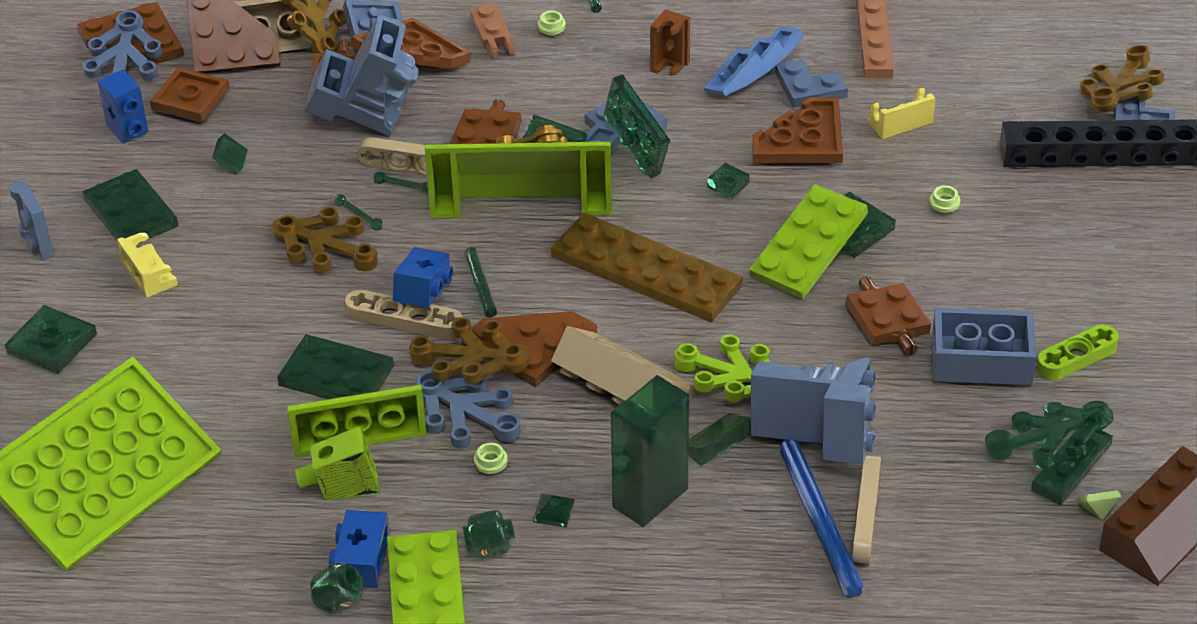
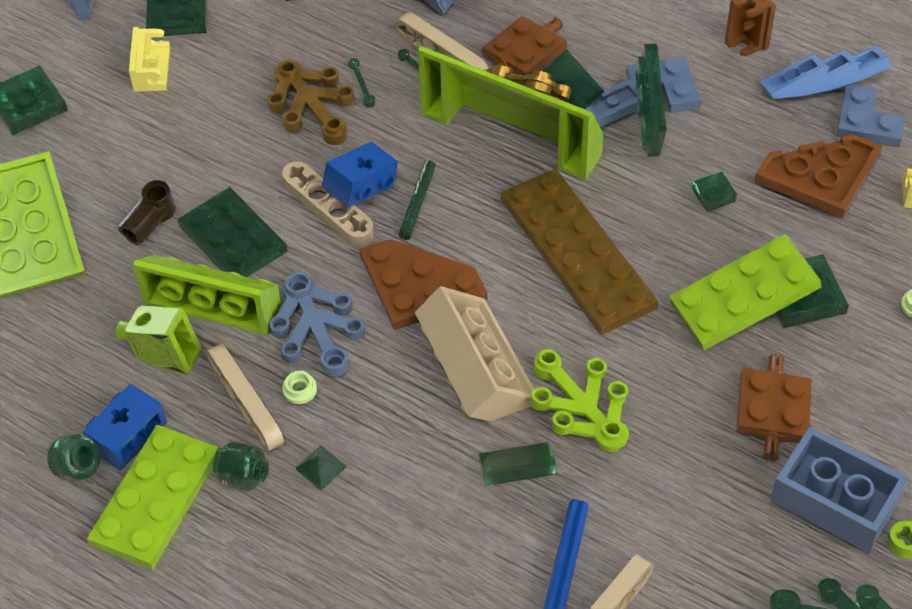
camera: 30 degrees right, 10 degrees up
pearl gold plant [409,317,530,384] -> none
clear green brick [611,375,689,527] -> none
sand blue brick [751,358,876,464] -> none
none -> dark brown piece [118,180,176,245]
none -> tan beam [206,343,284,452]

